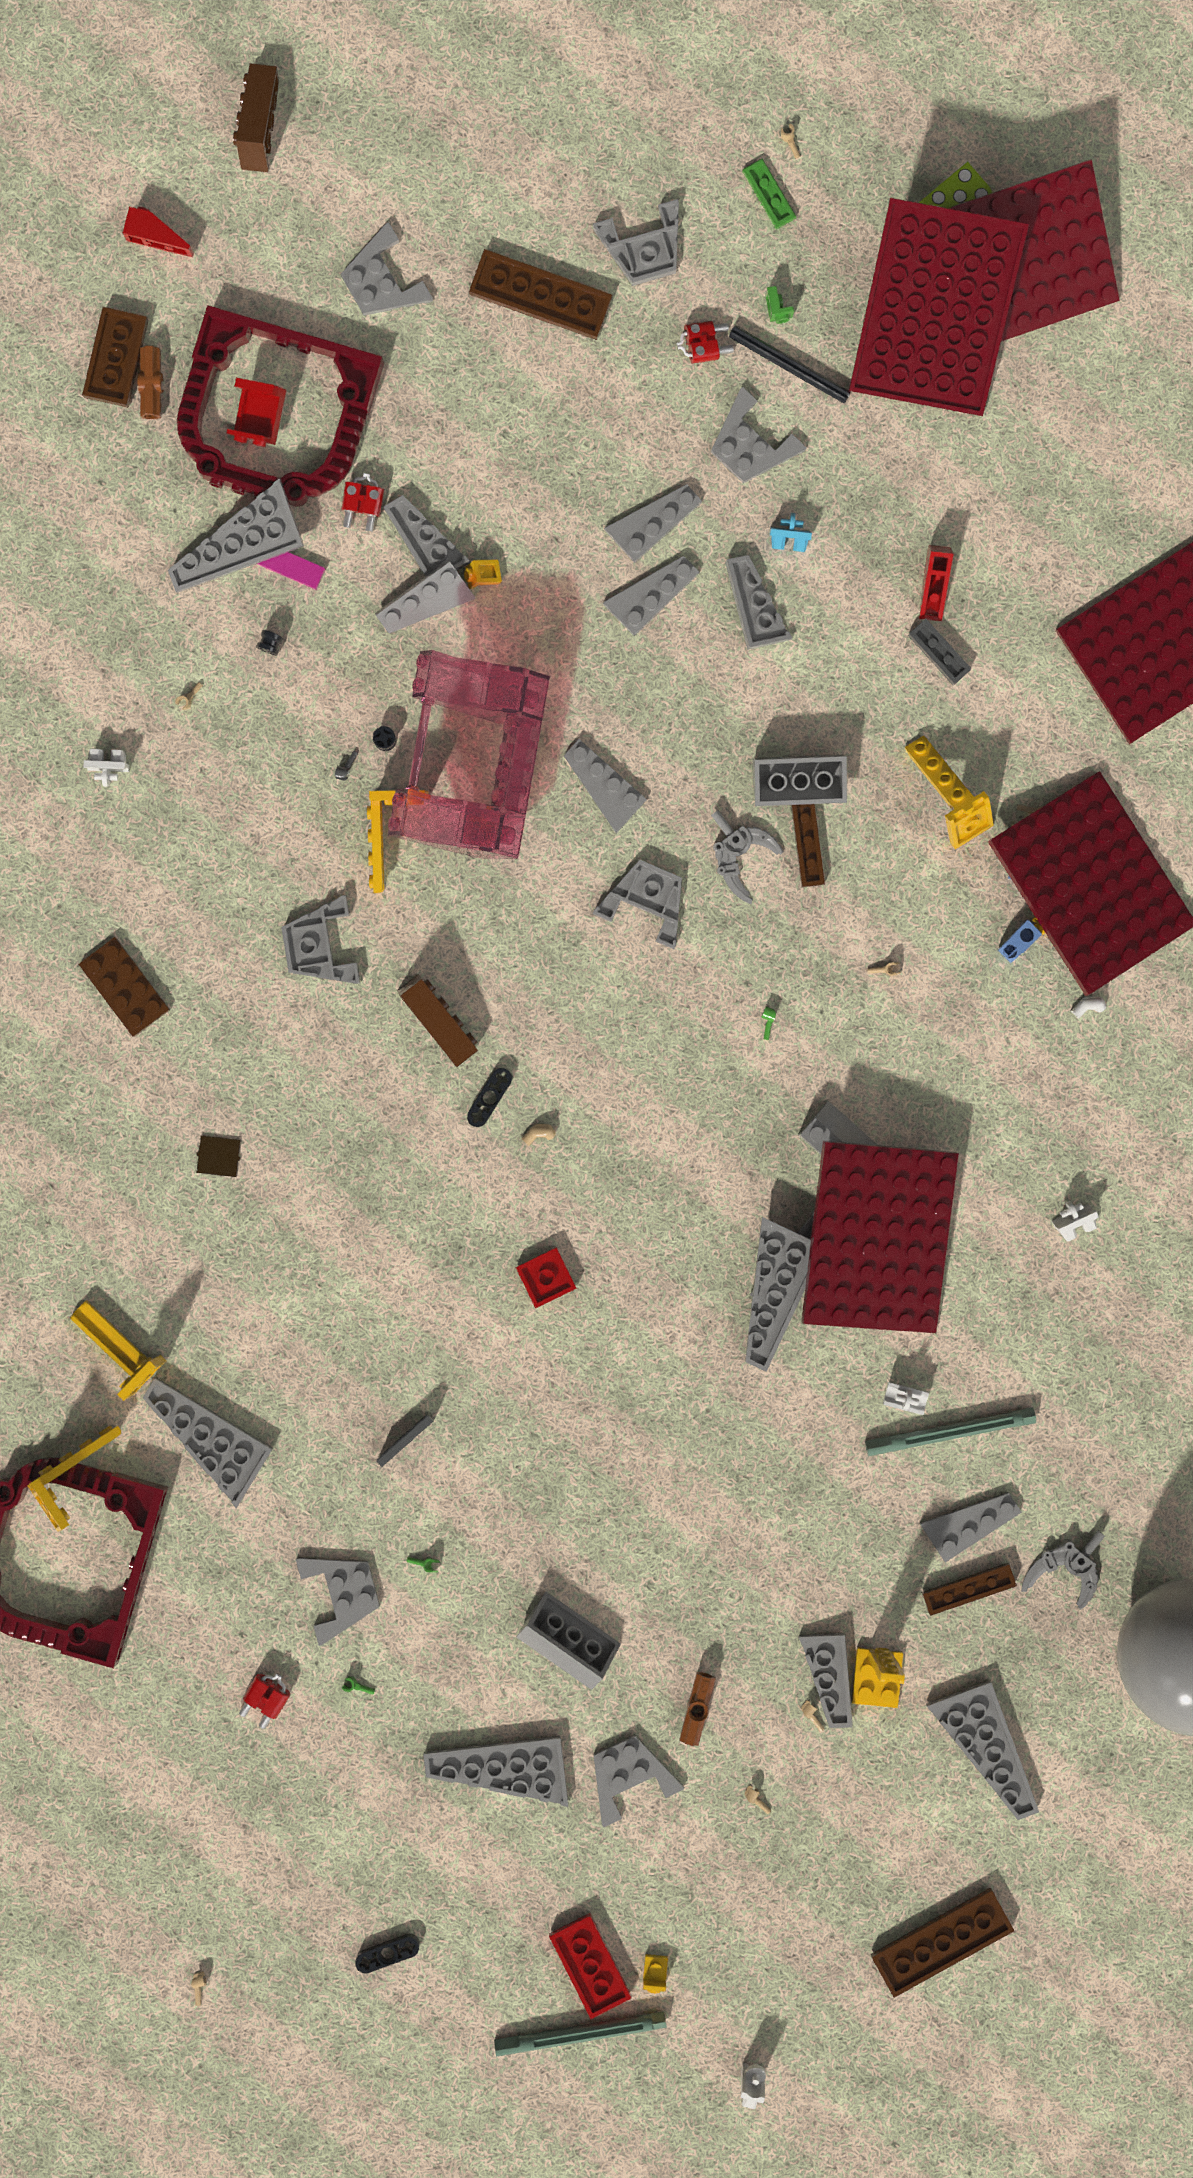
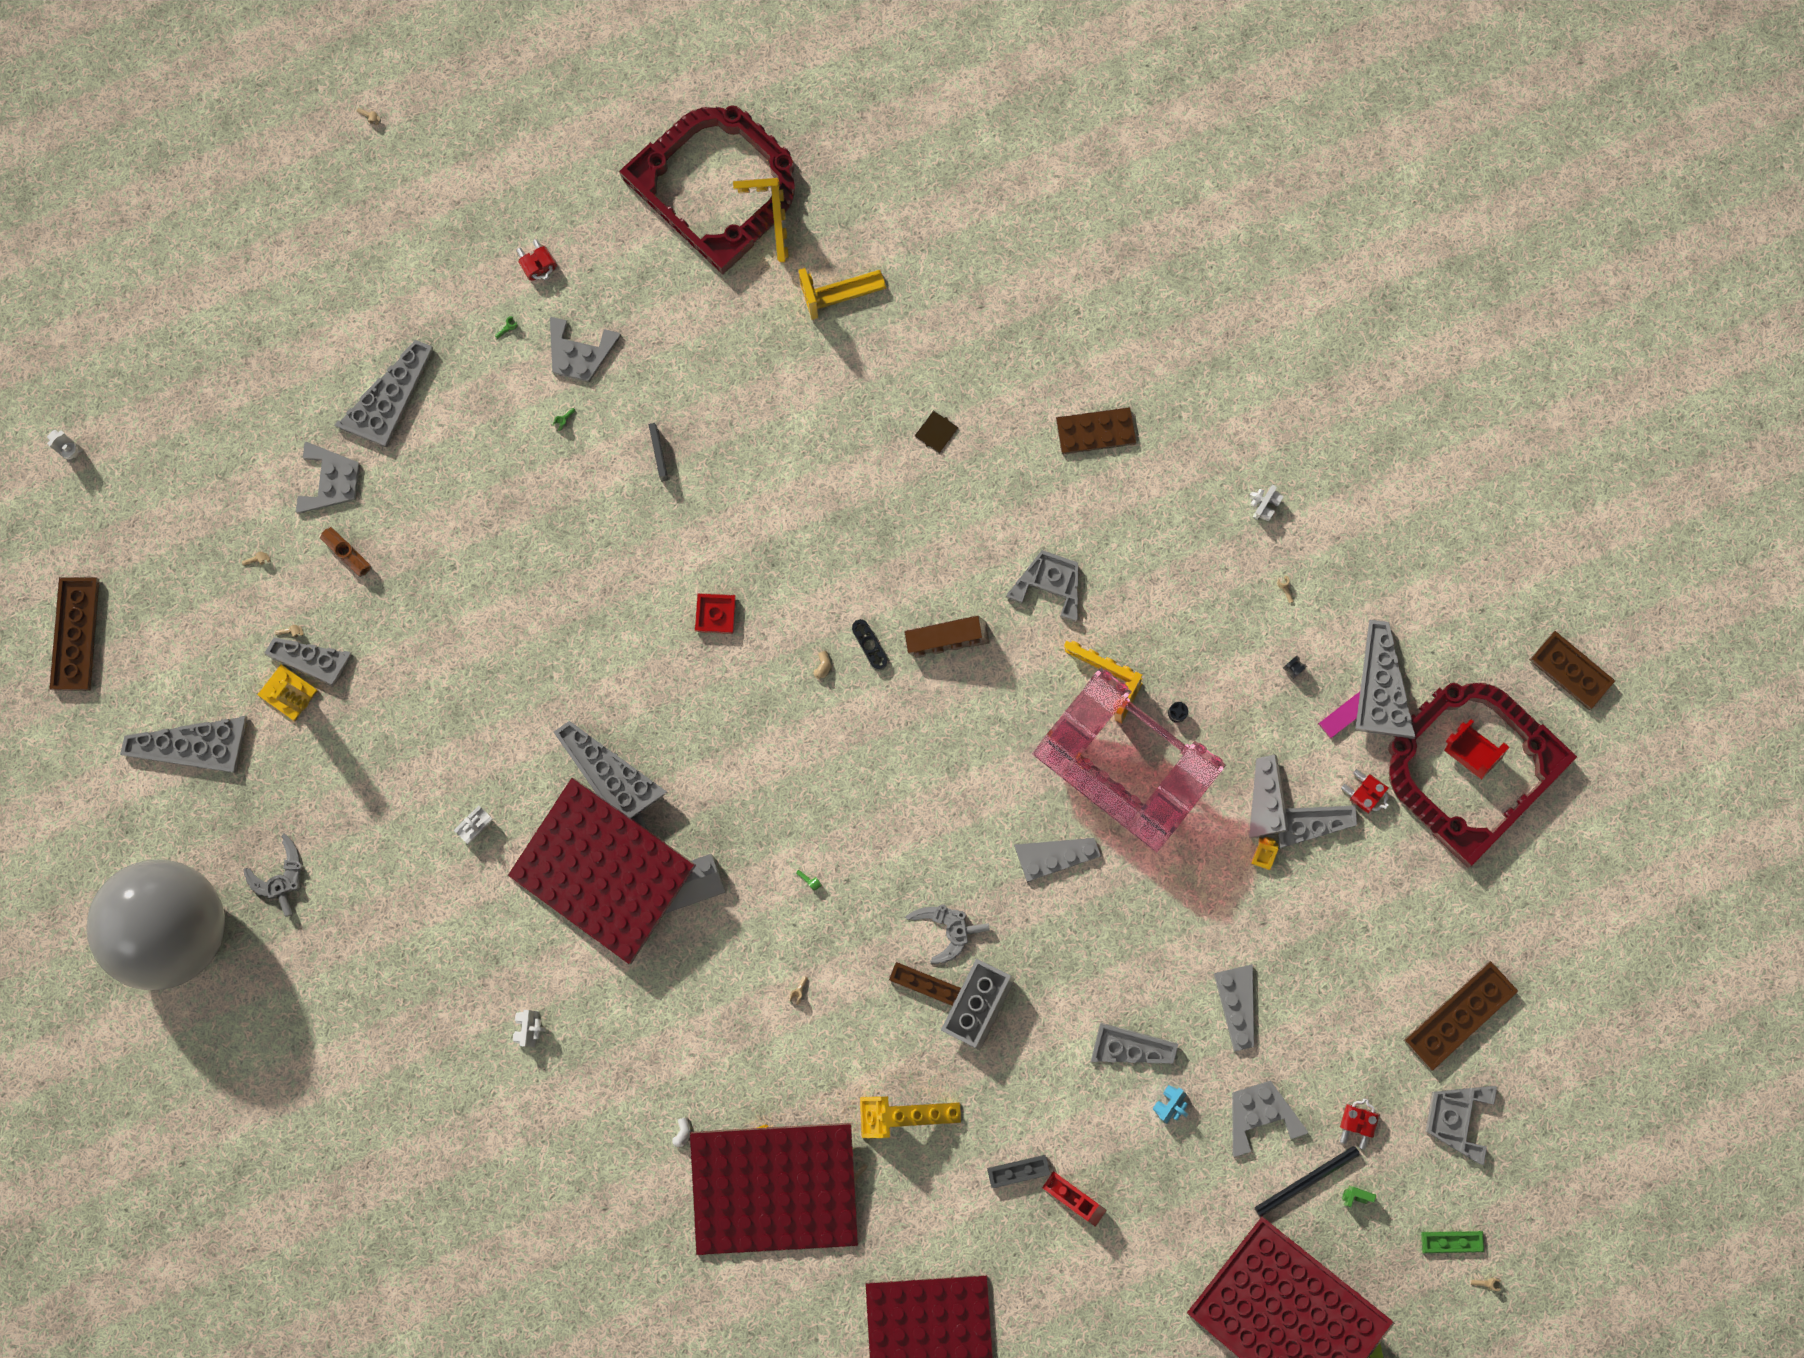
camera: 125 degrees right, 10 degrees down
red slope [122,206,194,258] -> none
dark orange piece [137,346,164,419] -> none
light grey wing [143,1377,273,1508] -> none
reddish brown wedge [233,63,279,172] -> none
dark grey hand [335,751,358,780] -> none
light grey wing [340,222,433,316] -> none
black beam [355,1934,420,1974] -> none
sand green piece [494,2011,667,2057] -> none
light grey slope [516,1592,621,1690] -> none
red plate [549,1913,632,2019] -> none
light grey wing [593,860,682,950] -> none
light grey wing [603,556,699,636] -> none
yellow bracket [643,1954,668,1994] -> none
sand green piece [865,1407,1036,1457] -> none
light grey wing [920,1492,1022,1563] -> none
reddish brown plate [921,1563,1017,1616] -> none
medium blue leg [998,920,1042,963] -> none

